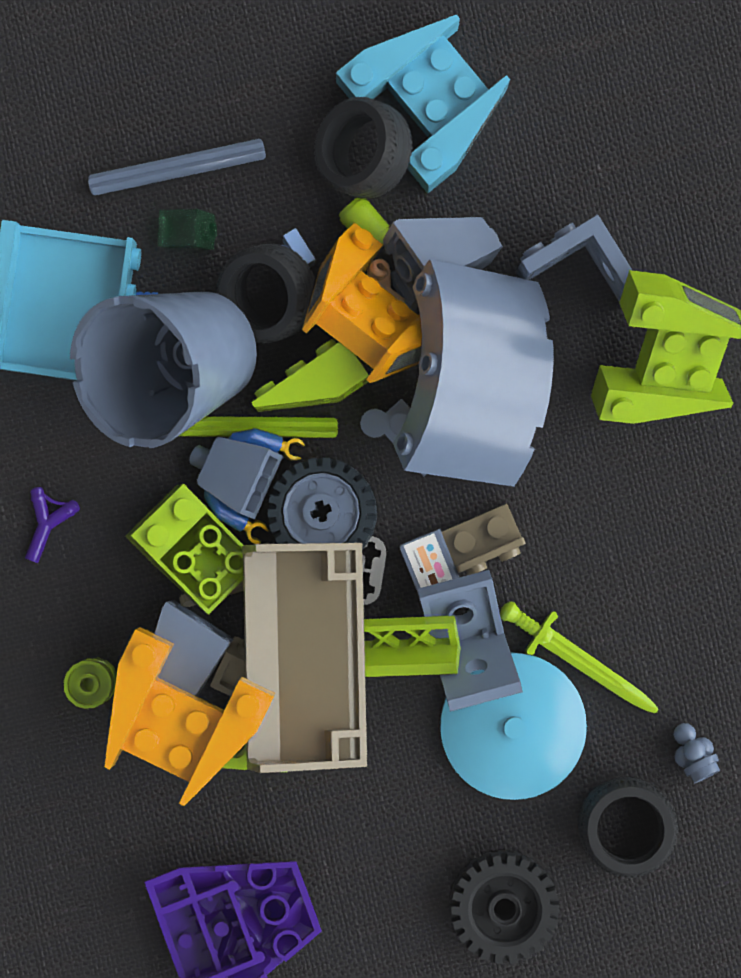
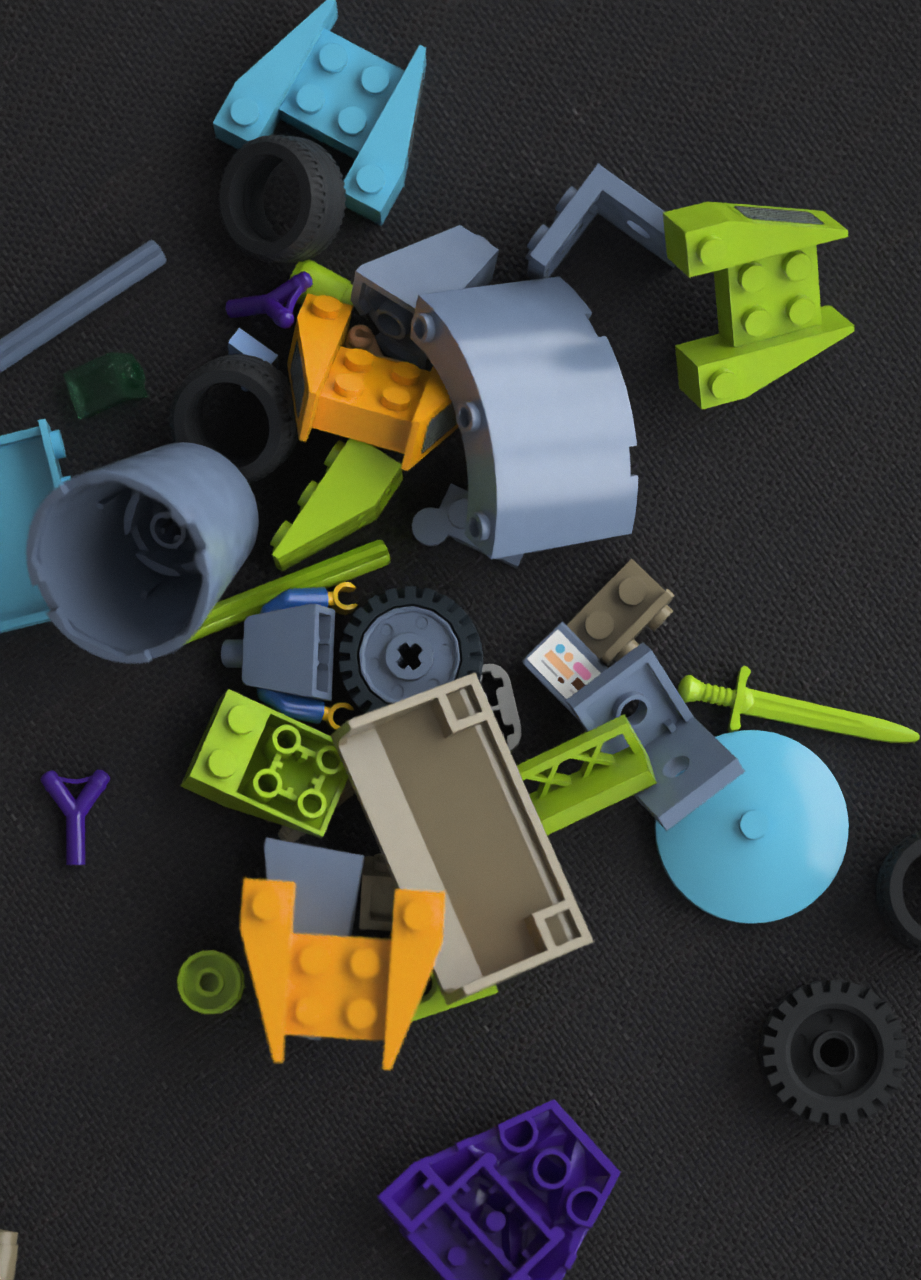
camera: 25 degrees left, 5 degrees down
none -> dark purple piece [226,271,313,329]

